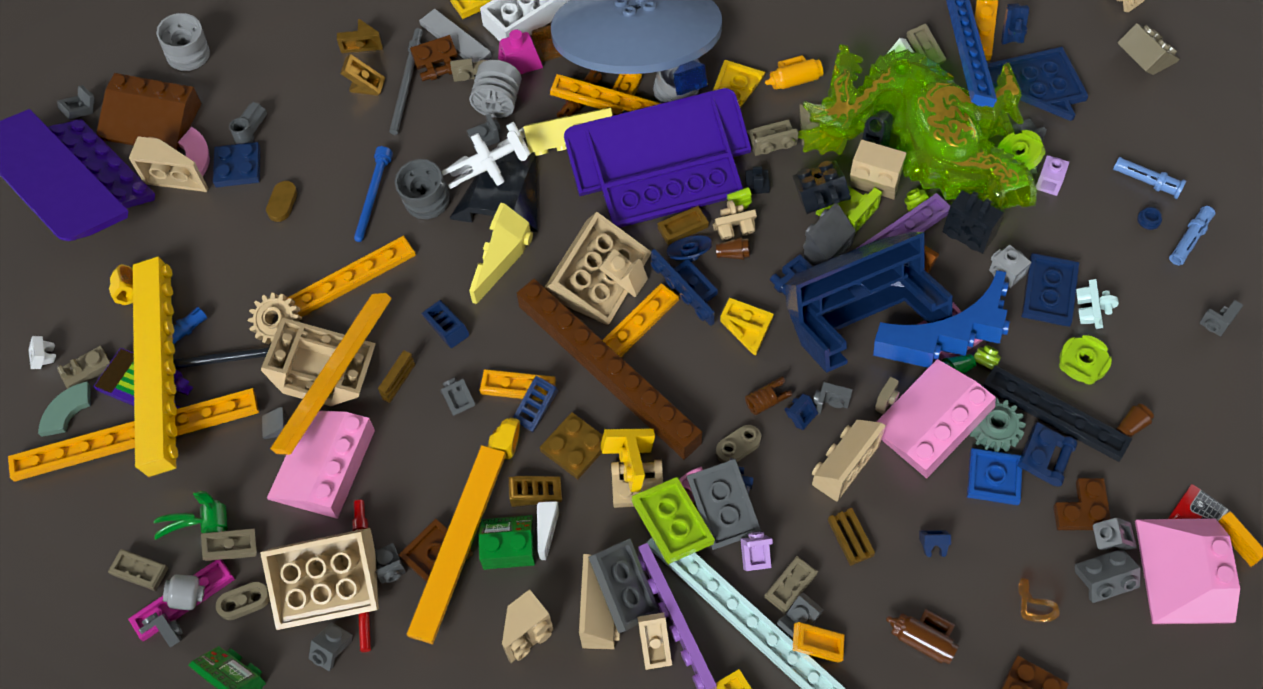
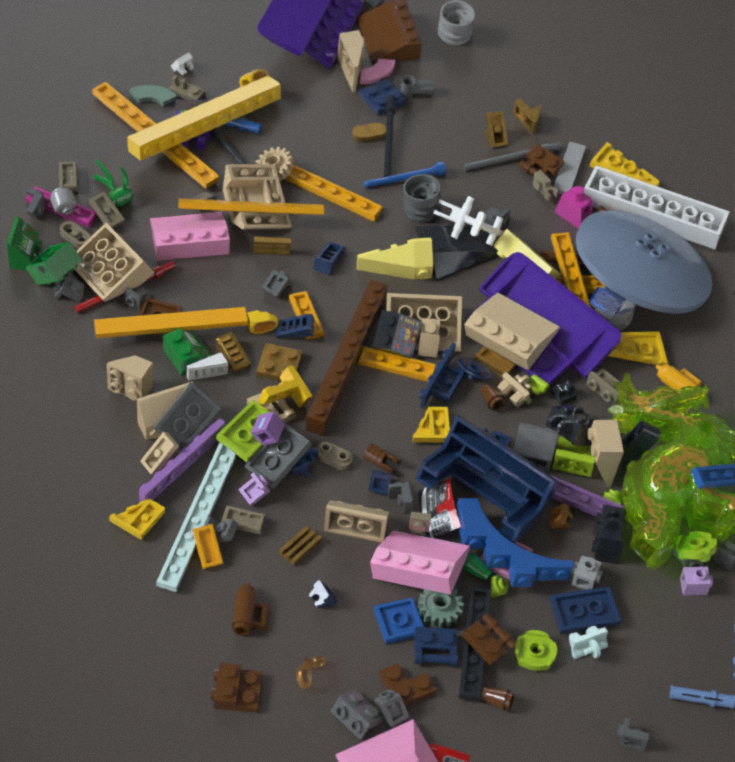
camera: 55 degrees right, 10 degrees down
light grey wheel [469,60,522,118] -> none
dark blue plate [1137,207,1162,230] -> none
none -> green brick [25,242,82,285]
none -> medium lavender brick [251,412,285,445]
none -> black slope [373,310,422,358]
none -> black bar [384,95,396,177]
none -> sticker [418,478,460,538]
none -> reddish brown plate [462,613,516,666]
none -> tan slope [464,293,560,370]

